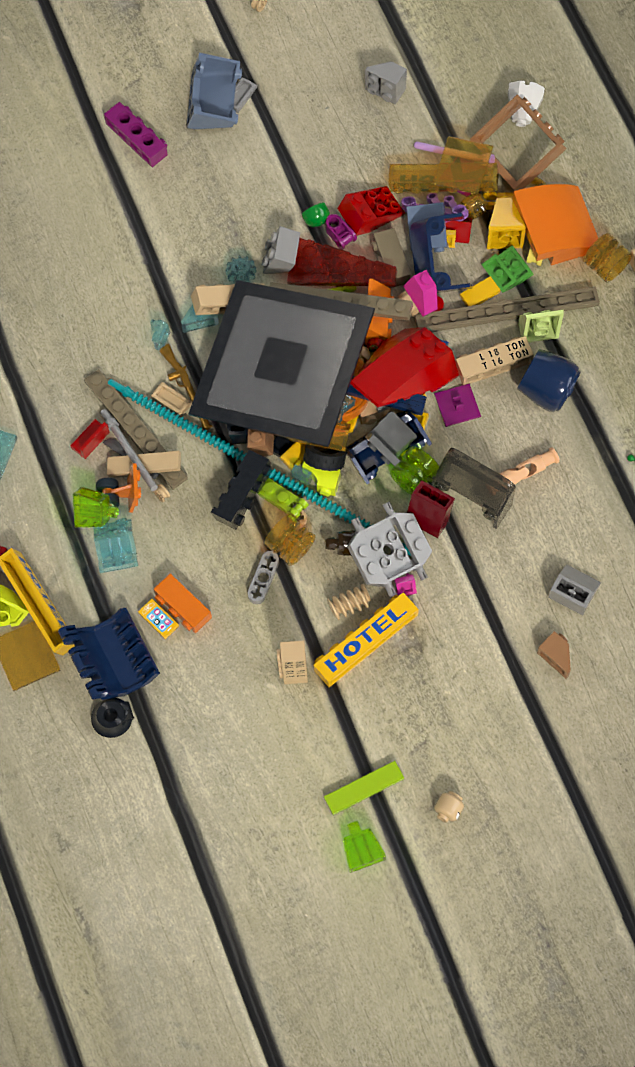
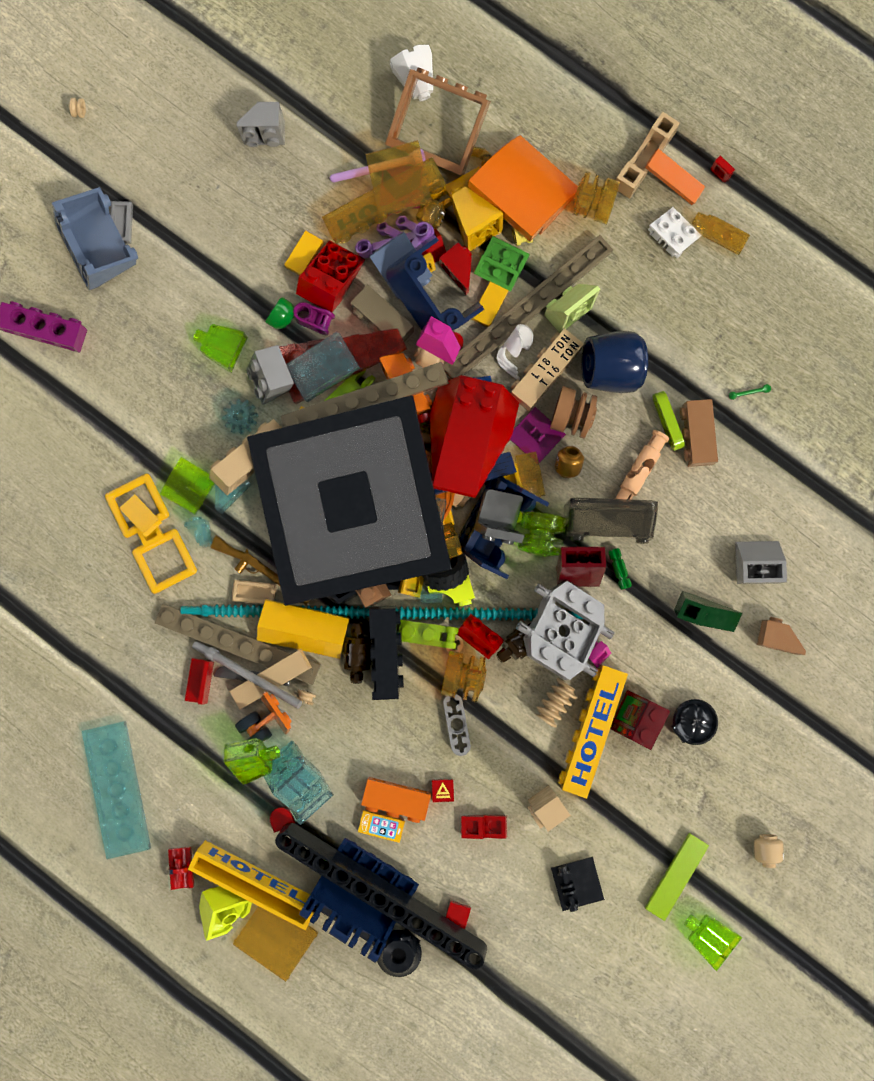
camera: 30 degrees left, 15 degrees up
none -> yellow bar [105,473,197,594]
none -> yellow tile [119,494,162,537]
none -> clear neon green plate [160,457,215,515]
none -> clear neon green torso [193,324,248,373]
none -> yellow slope [257,599,349,659]
none -> red tile [270,807,295,833]
none -> black beam [275,823,487,969]
none -> yellow tile [284,230,324,276]
none -> clear light blue plate [286,331,360,402]
none -> dark brown piece [342,623,372,684]
none -> red tile [432,779,454,802]
none -> red slope [439,242,472,295]
none -> red tile [445,900,471,929]
none -> red bracket [457,614,504,660]
none -> red slope [461,815,507,839]
none -> white helmet [497,324,533,380]
none -> clear yellow slope [515,451,545,497]
none -> medium nougat wheel [550,386,597,439]
none -> black hinge [551,856,605,912]
none -> pearl gold head [555,446,584,478]
none -> green axle [608,548,632,590]
none -> dark red slope [610,690,670,750]
none -> lime beam [652,391,685,451]
none -> black piece [671,699,718,745]
none -> dark green slope [674,591,743,632]
none -> medium nougat brick [680,399,718,467]

